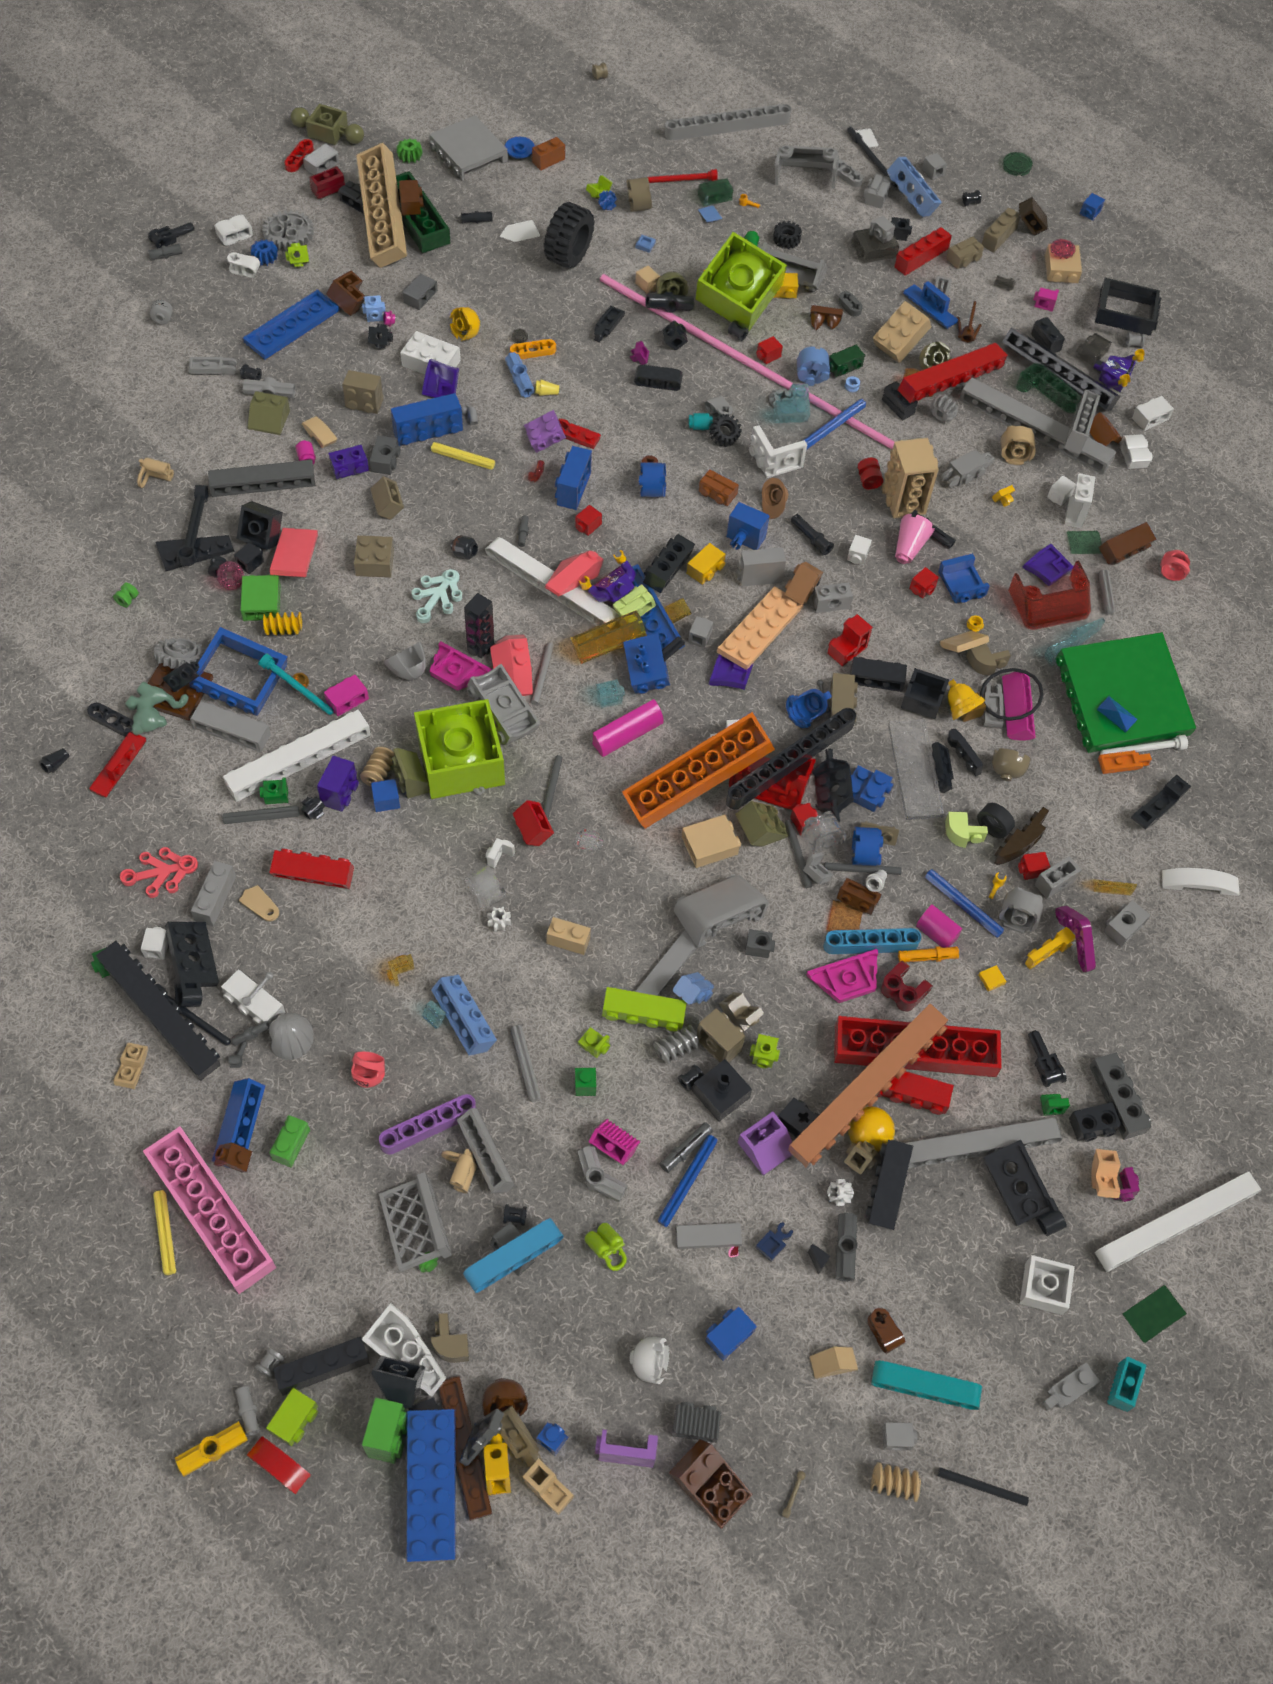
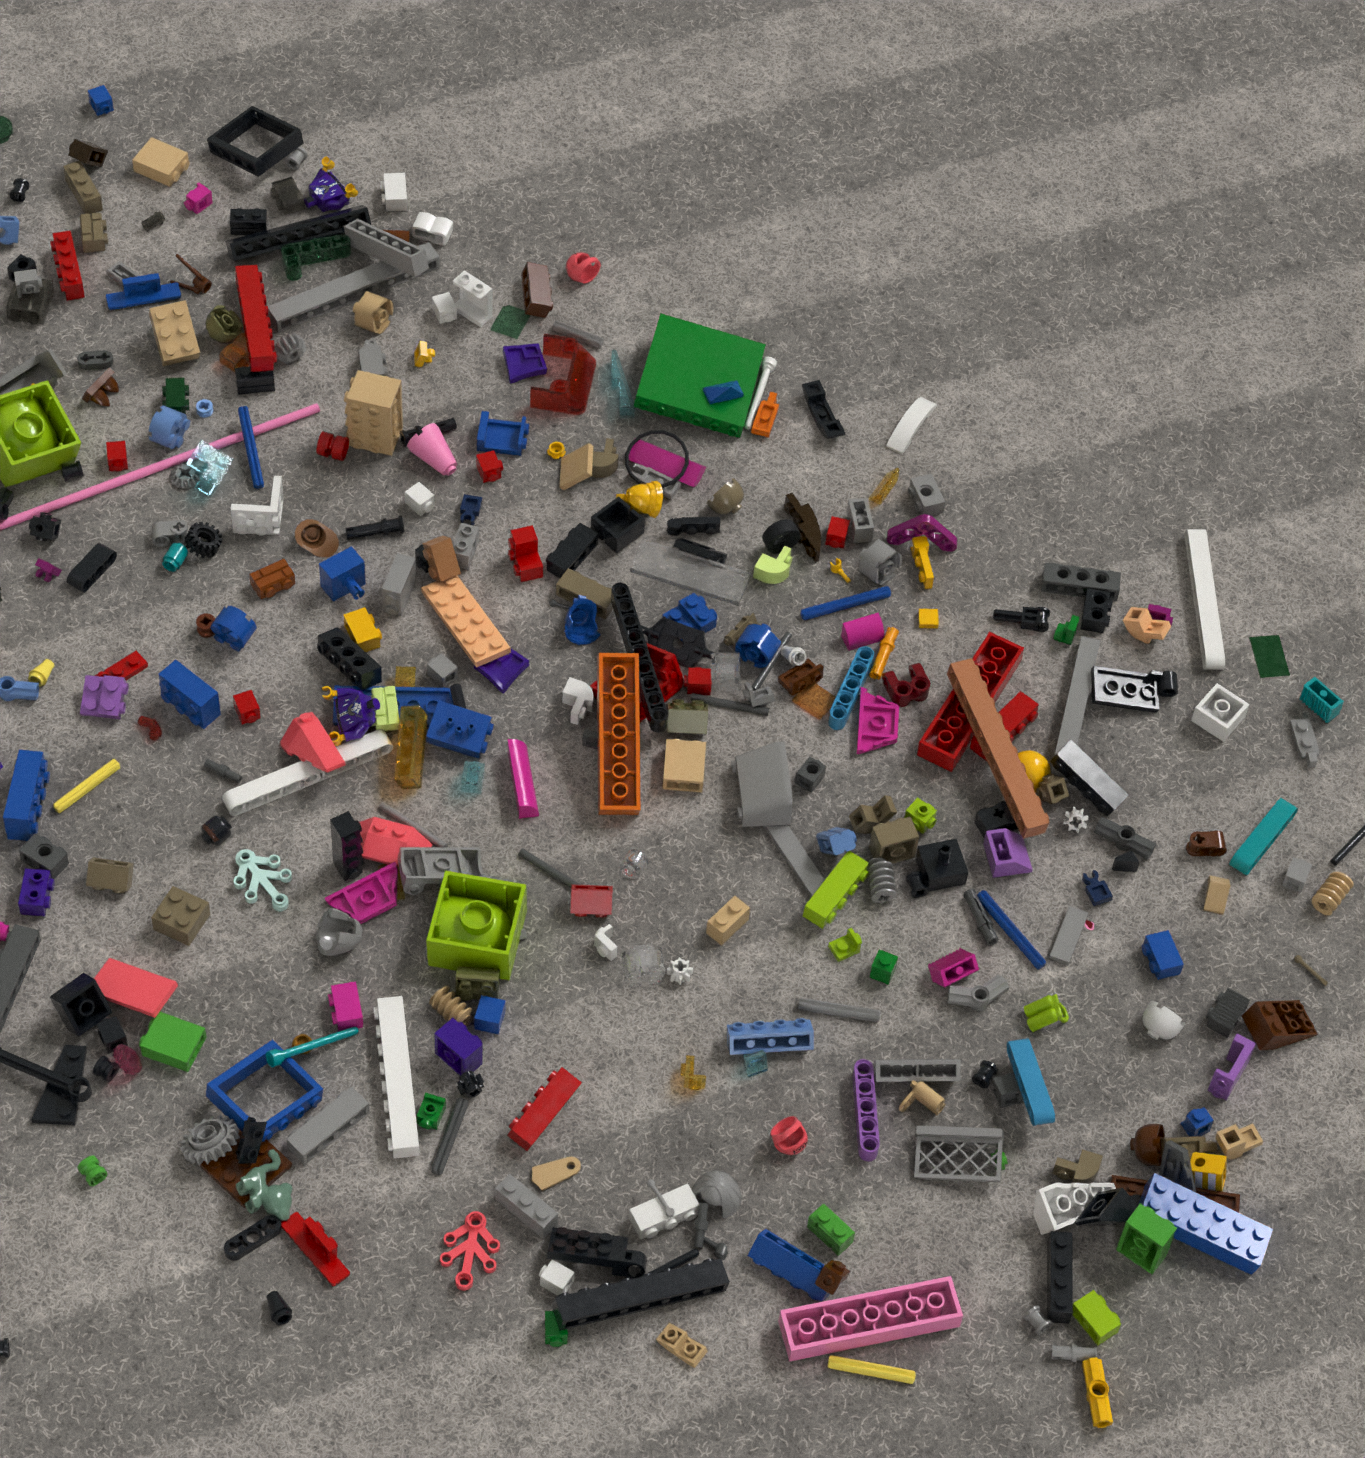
camera: 65 degrees left, 5 degrees down
red brick [247,1436,311,1495] -> none
yellow piece [263,612,302,636] -> none
clear pink gear [1050,239,1076,259] -> none
none -> dark blue plate [460,494,483,526]

